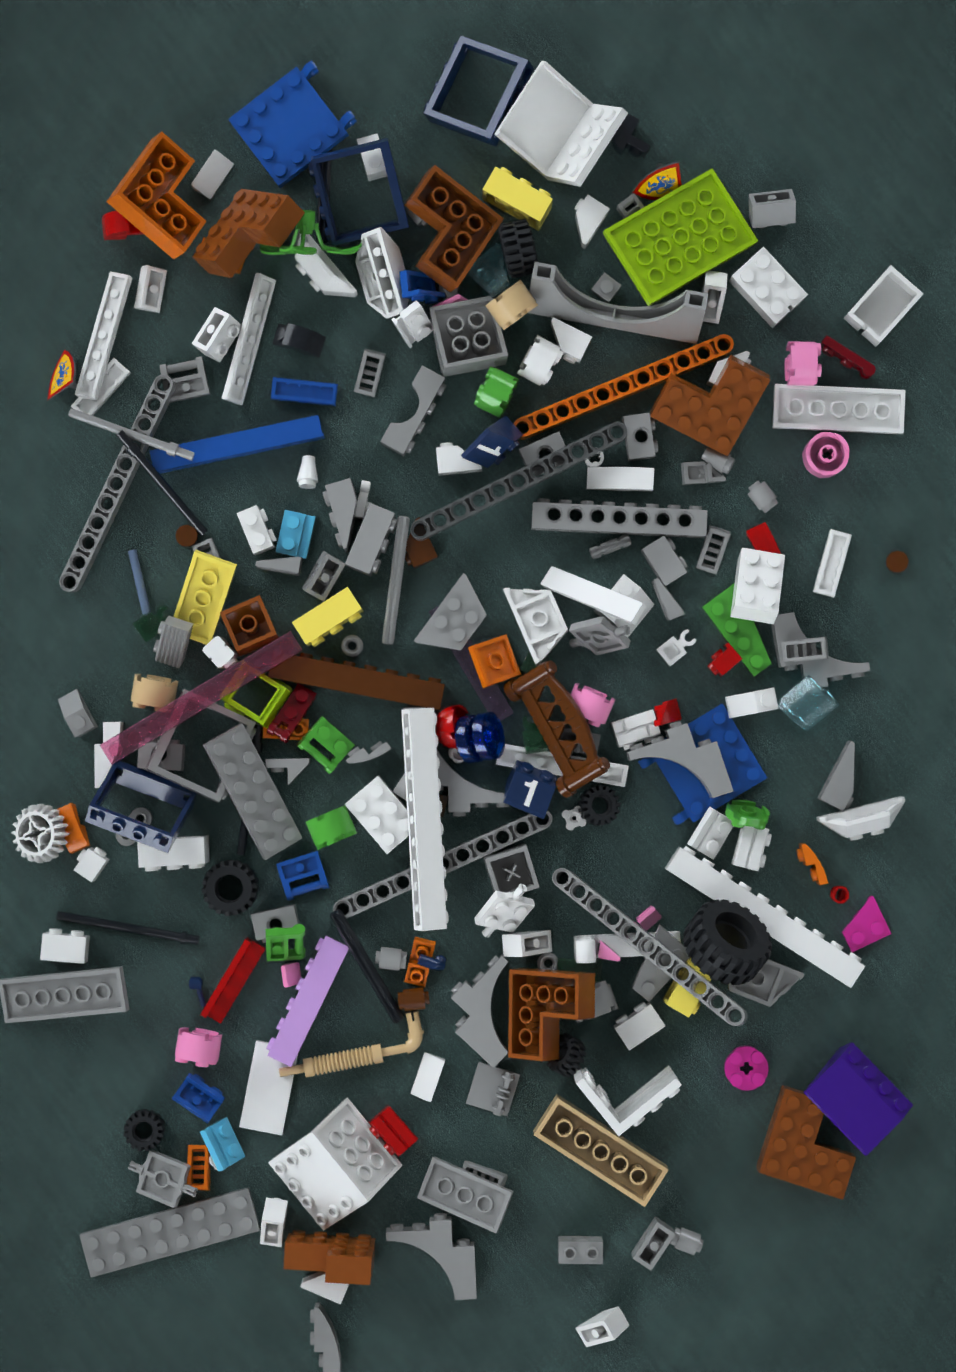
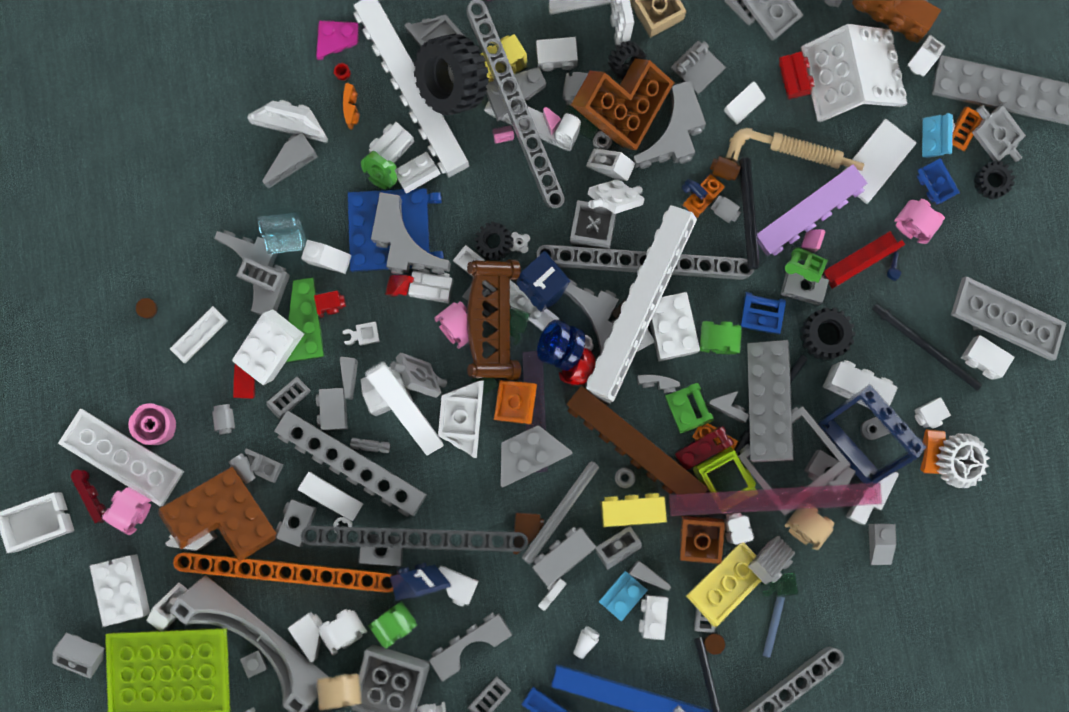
camera: 150 degrees left, 5 degrees down
light grey slope [323,478,358,552] -> none

